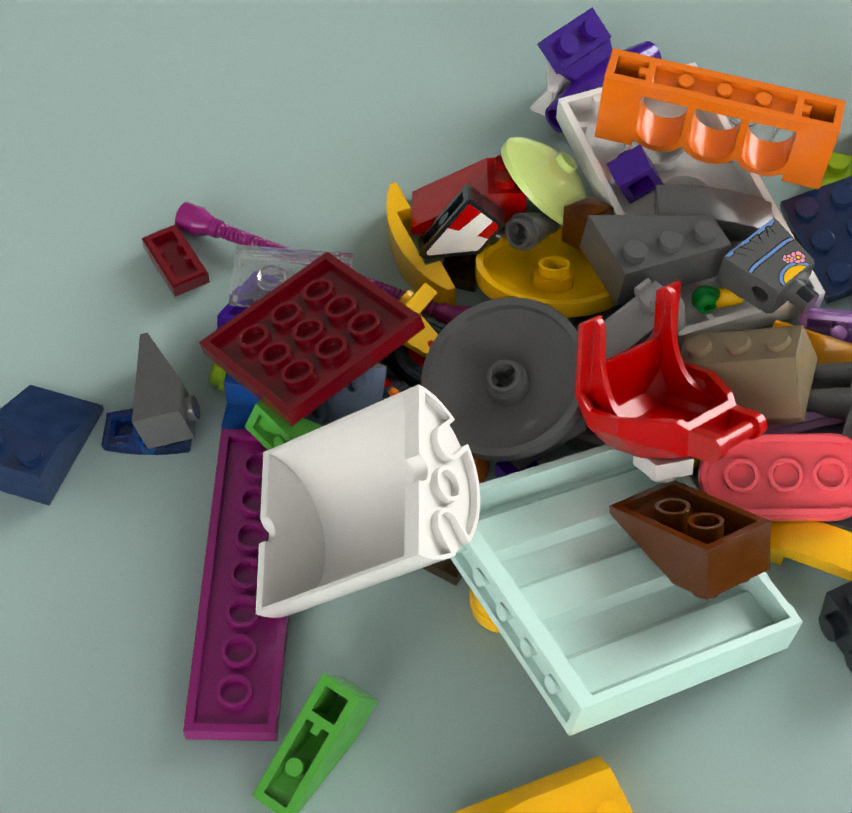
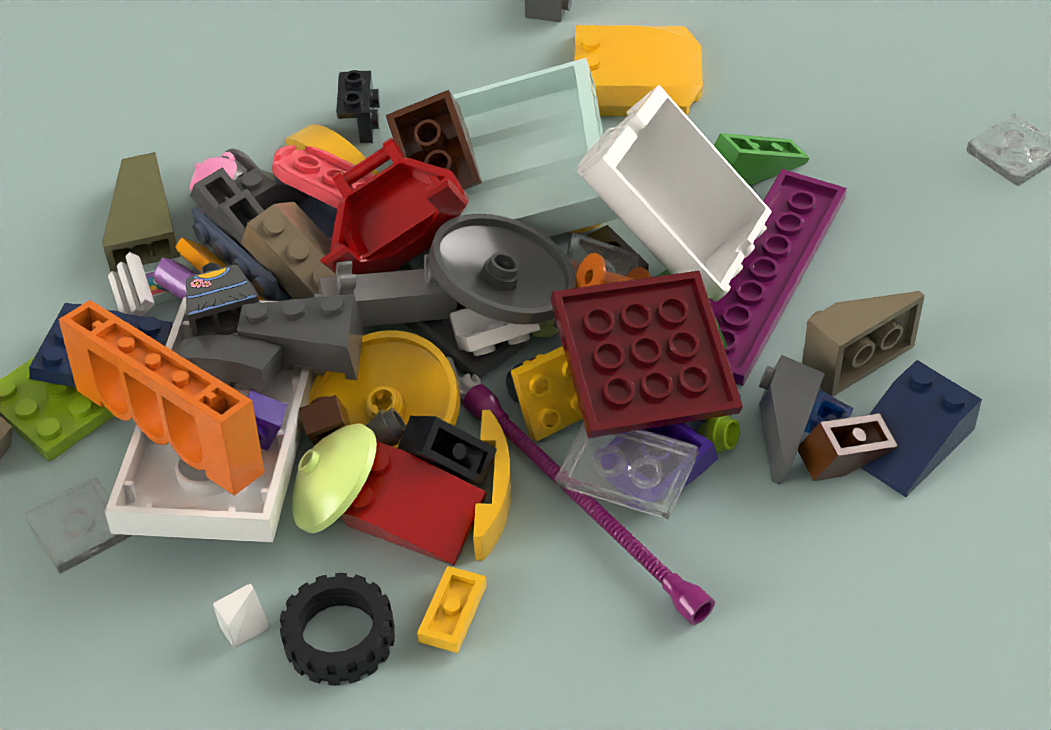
camera: 155 degrees left, 5 degrees down
dark red plate [141,224,210,297] -> none
dark purple plate [537,7,662,132] -> none
none -> black tyre [280,573,395,686]
none -> yellow plate [417,566,487,653]
none -> reddish brown slope [797,413,898,481]
none -> dark tan slope [802,291,925,398]

